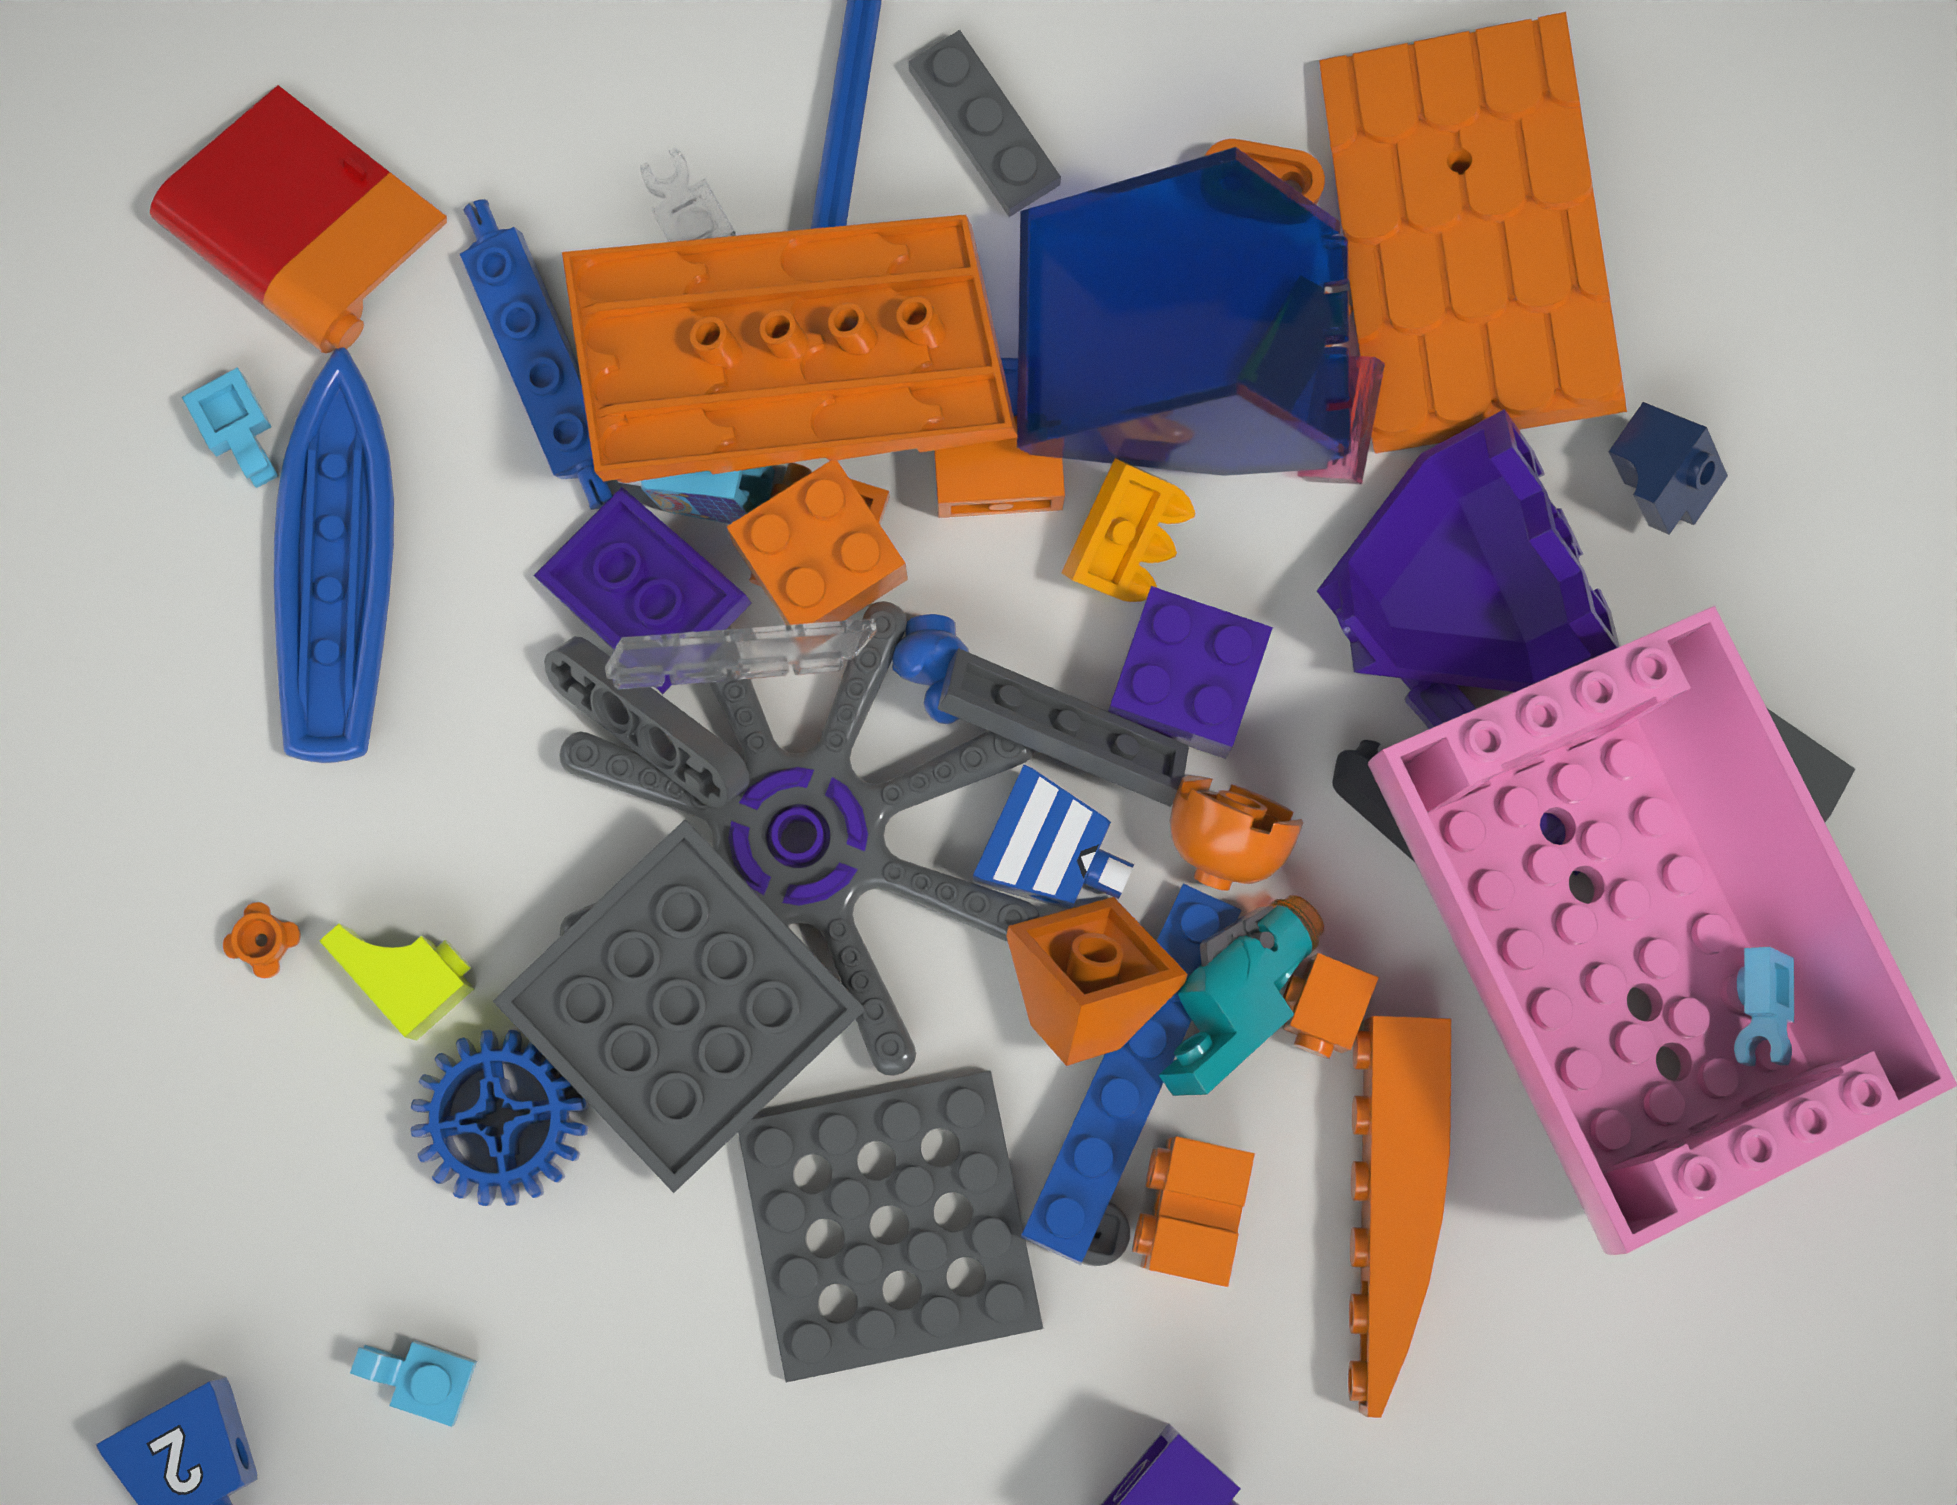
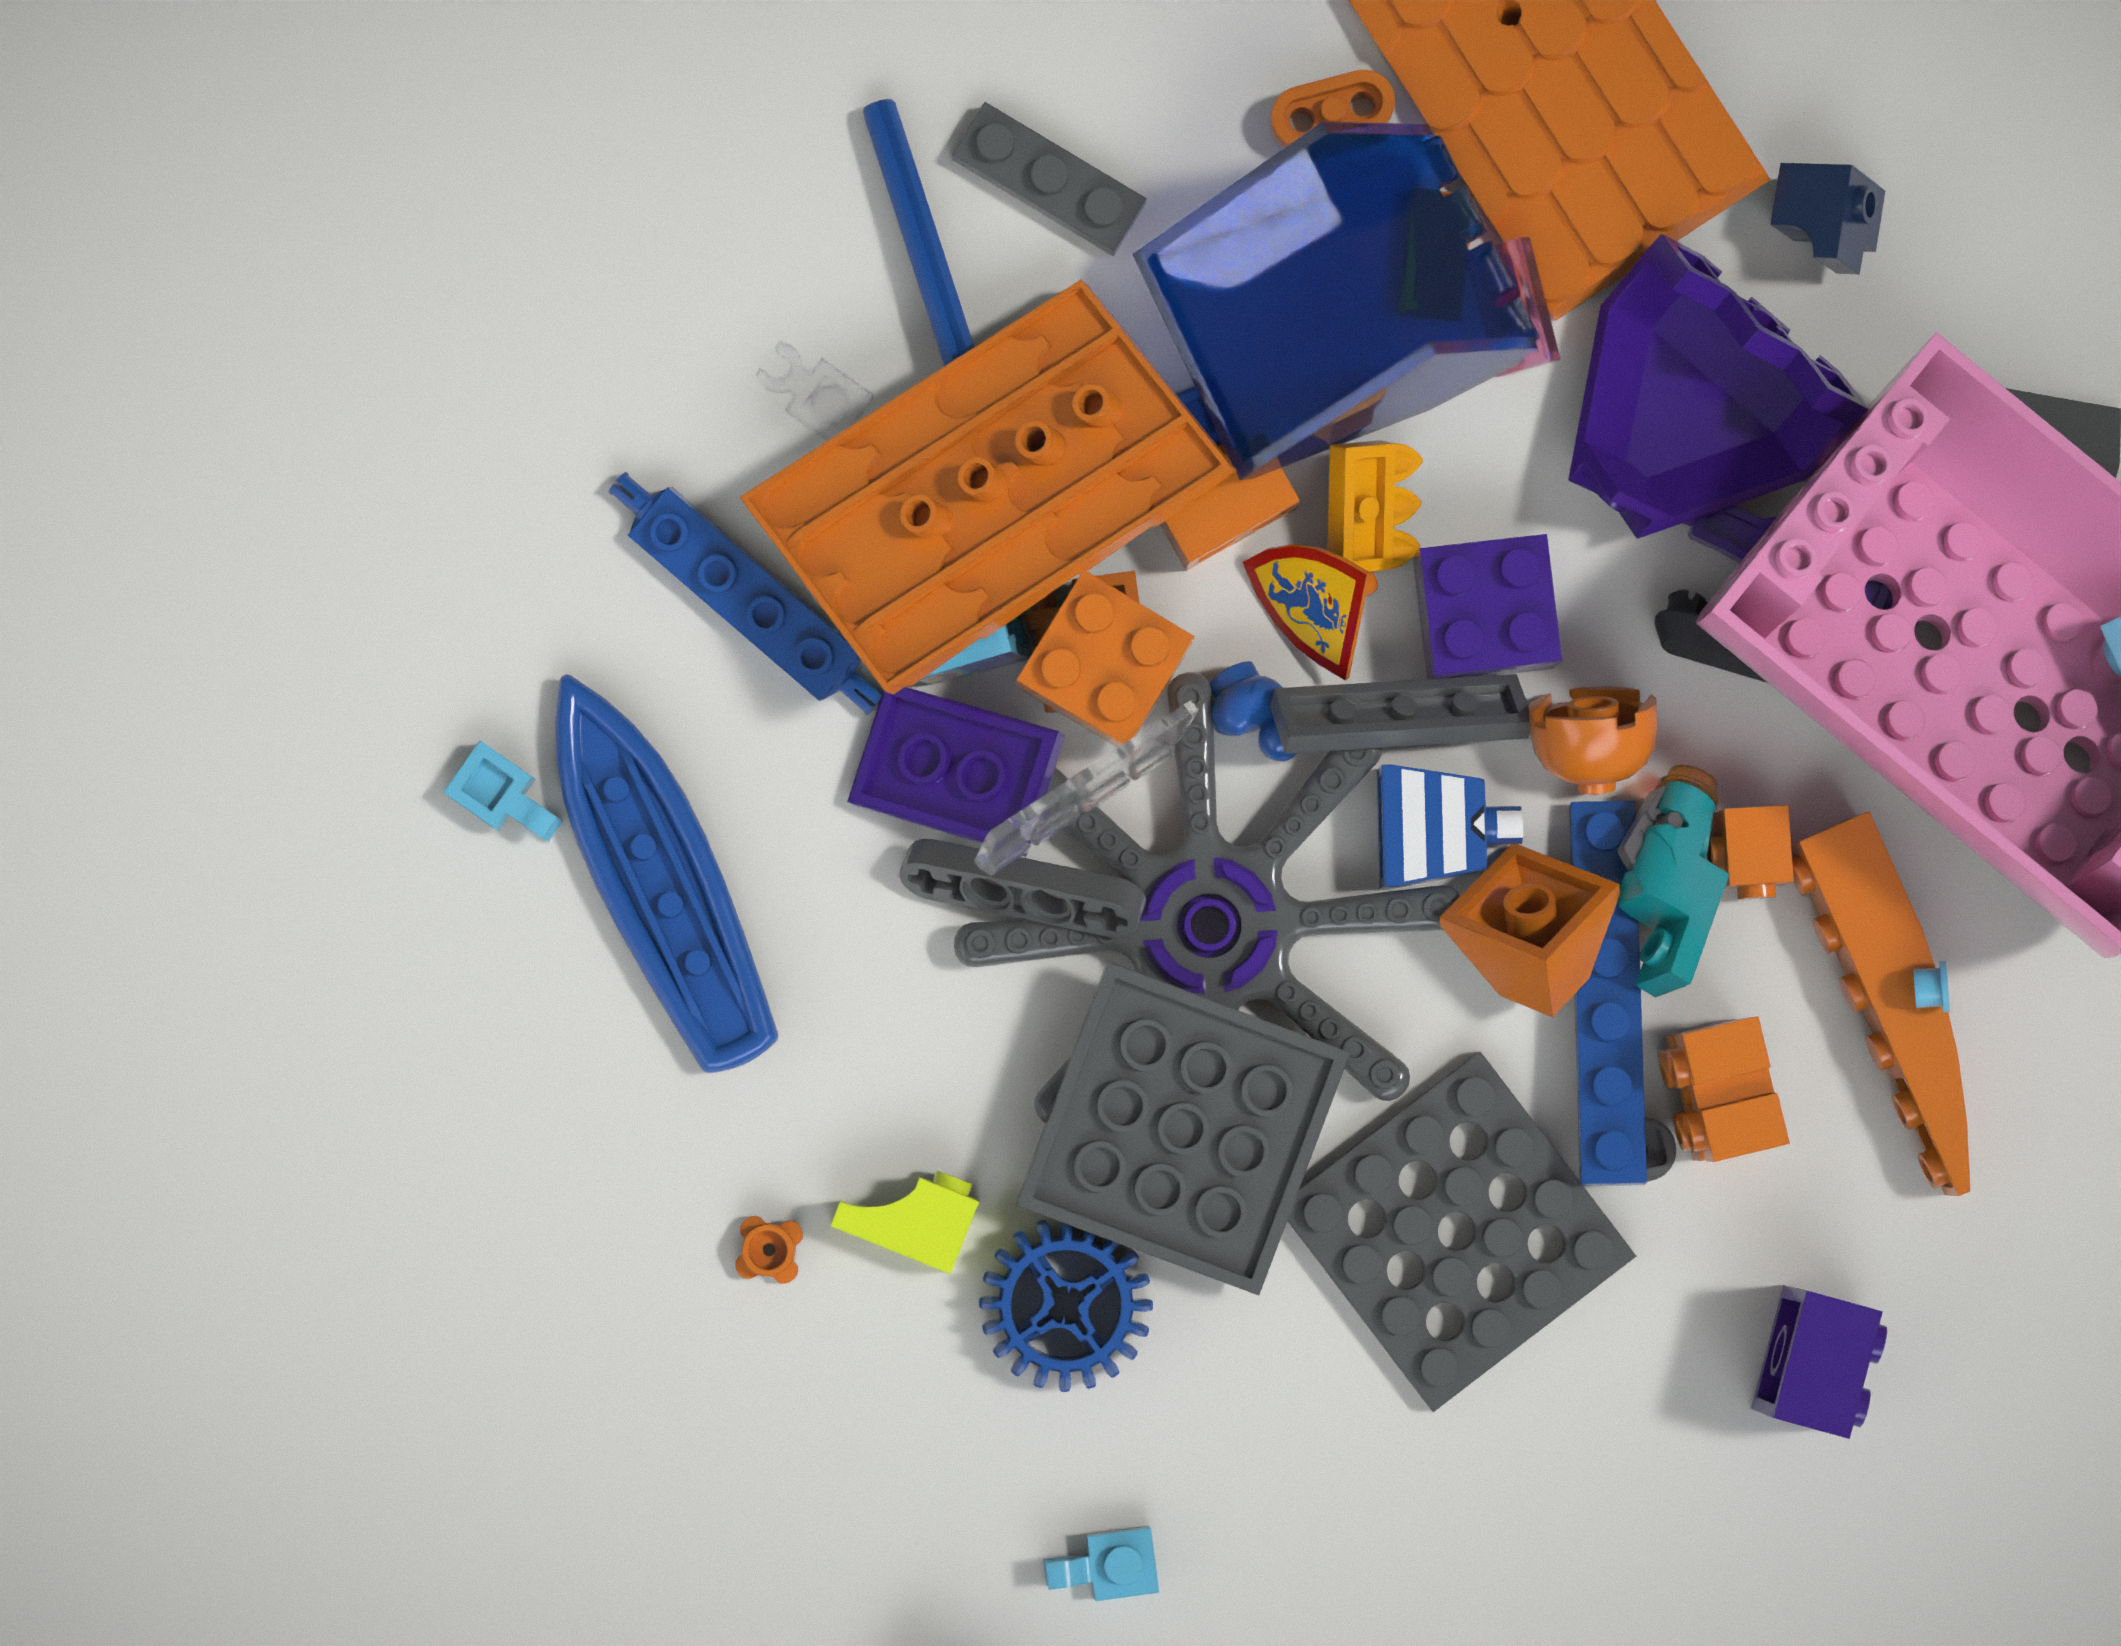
camera: 30 degrees left, 5 degrees up
red door [149,85,447,354] -> none
none -> shield [1242,544,1378,680]
none -> medium azure piece [1913,961,1949,1013]

